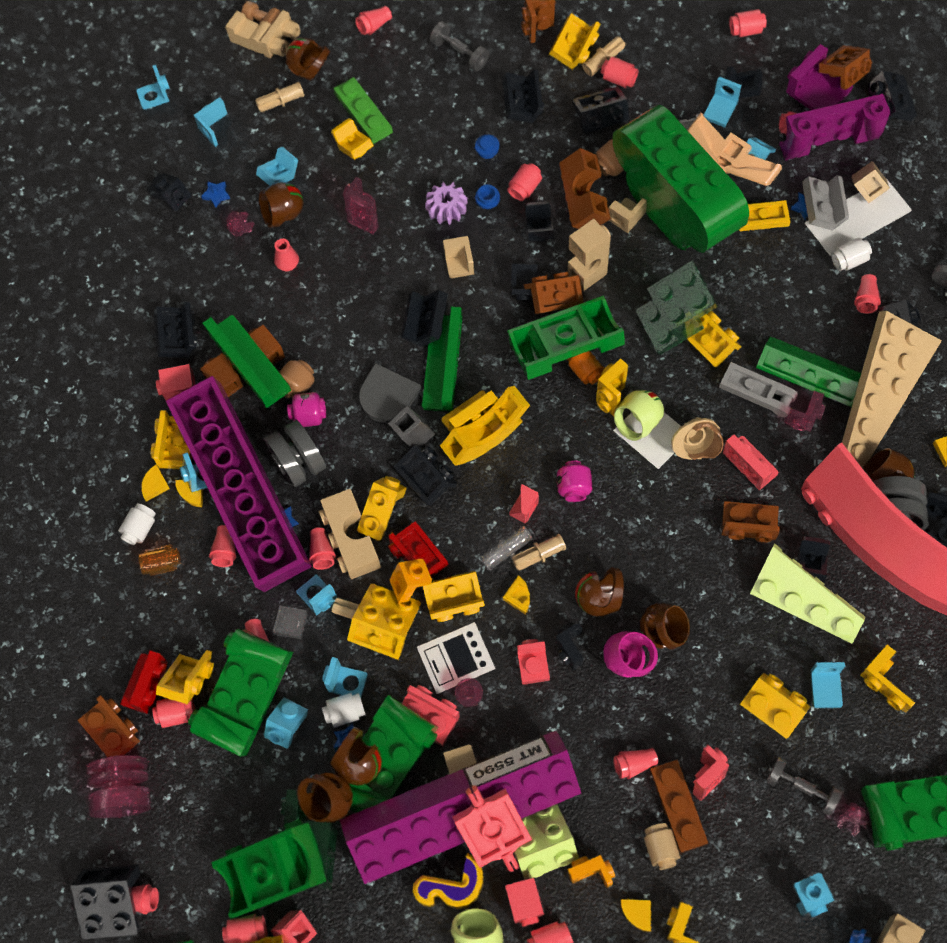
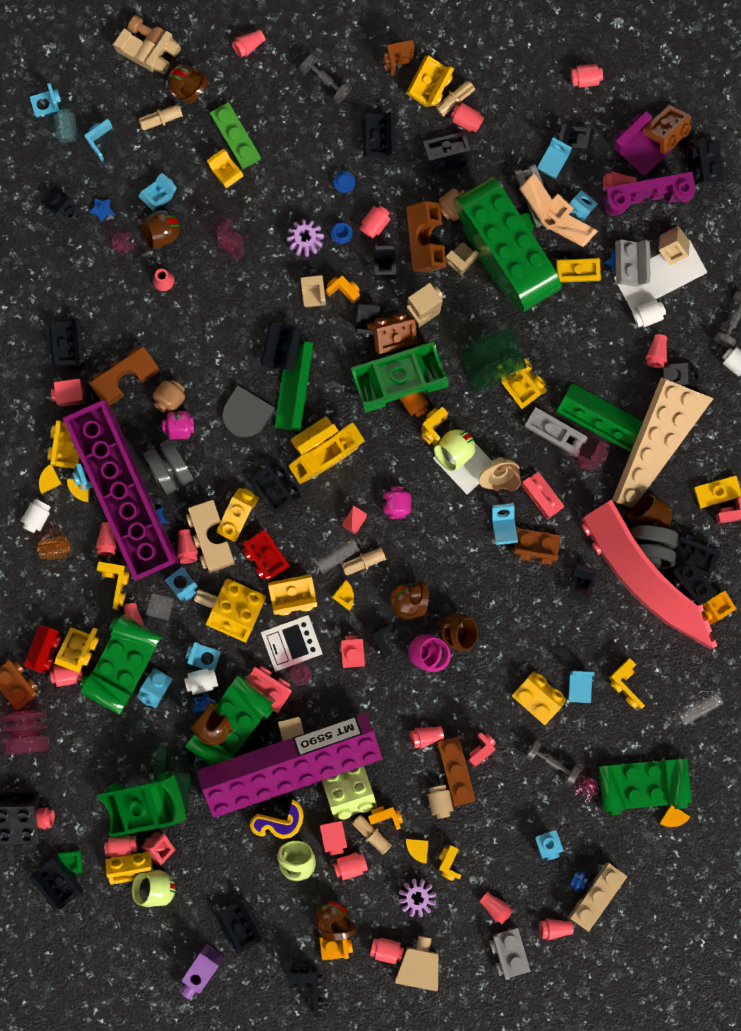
camera: 10 degrees left, 15 degrees up
green panel [203,315,291,408] -> none
reddish brown helmet [297,773,353,822] -> none
flat silver brick [388,405,435,448] -> none
light orange bracket [389,559,432,603] -> none
coral plate [452,786,532,872] -> none
yellowish green wing [750,544,865,643] -> none
none -> clear light blue brick [54,109,77,143]
none -> yellow bracket [97,562,129,611]
none -> light orange bracket [326,276,360,304]
none -> tan axle [353,815,392,855]
none -> medium azure bracket [492,503,518,545]

